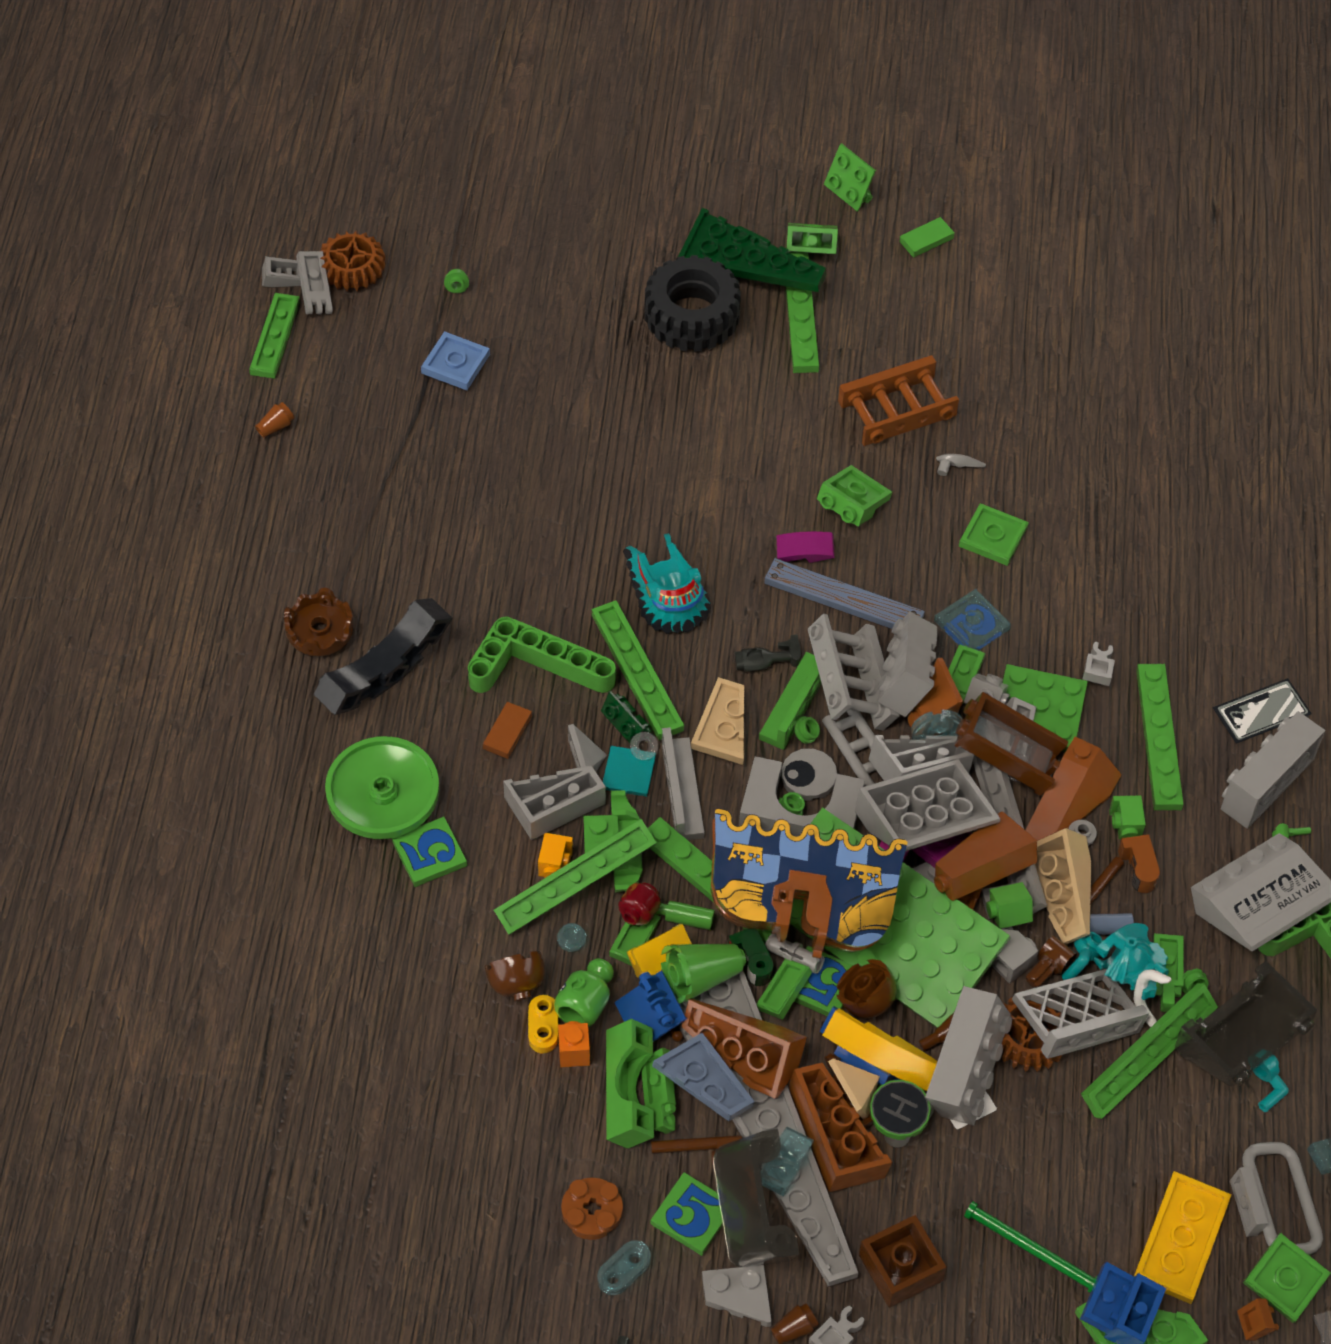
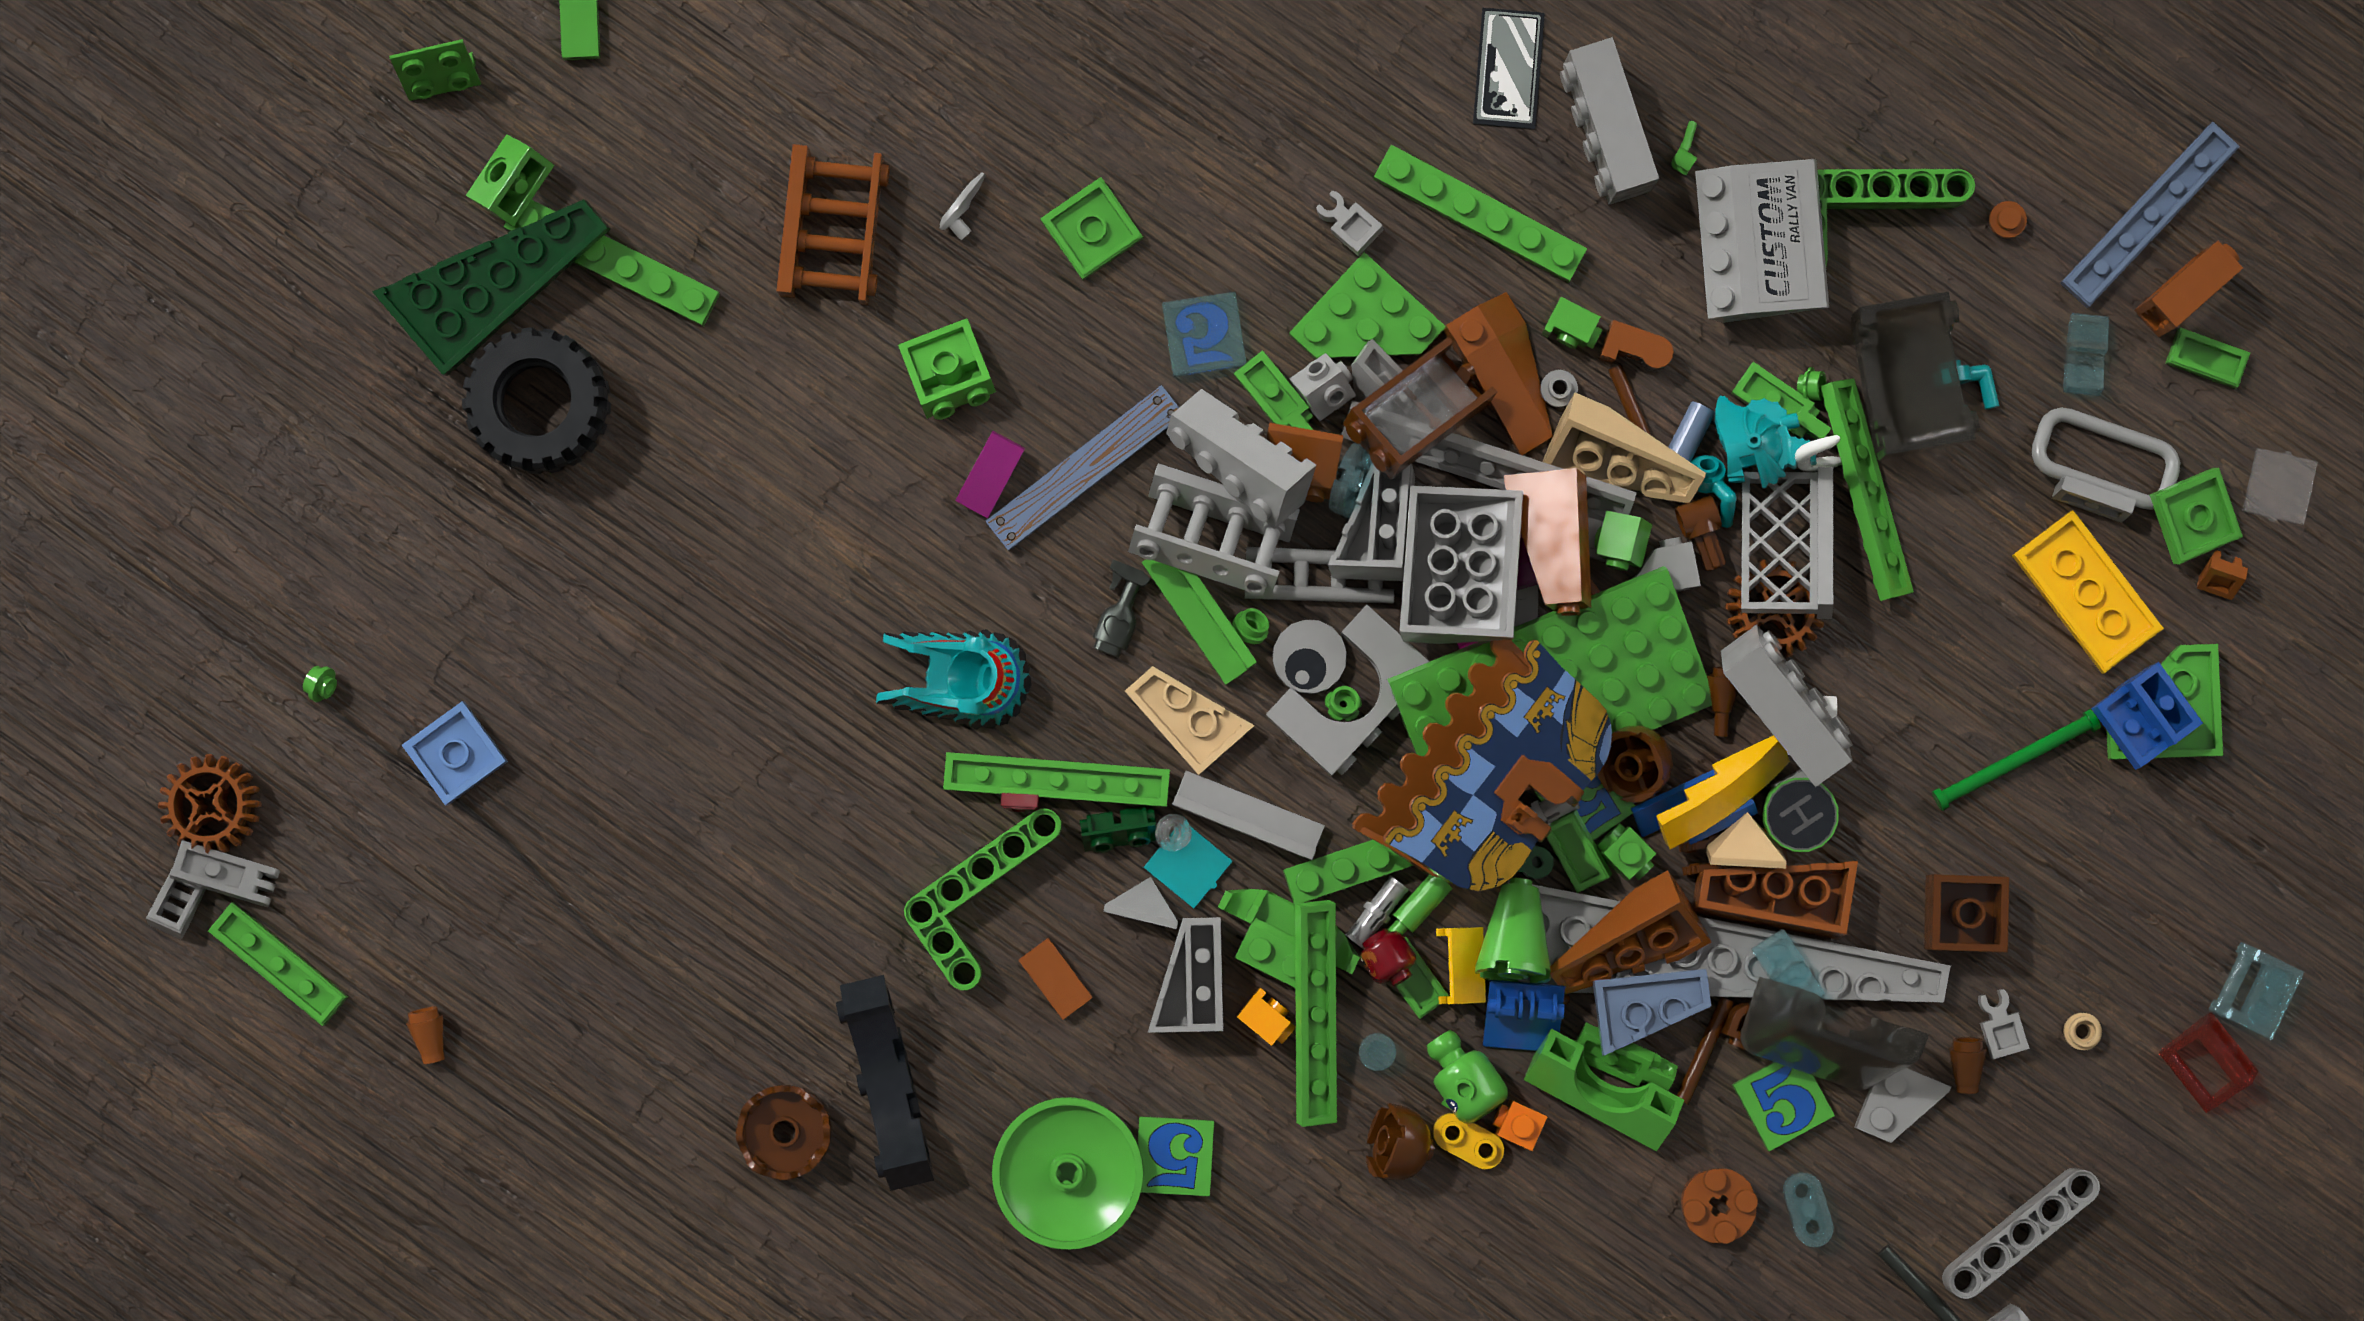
camera: 60 degrees left, 30 degrees up
none -> dark red tile [1001,793,1039,812]
none -> light grey pin [1345,876,1409,949]
none -> bright green brick [1597,823,1656,880]

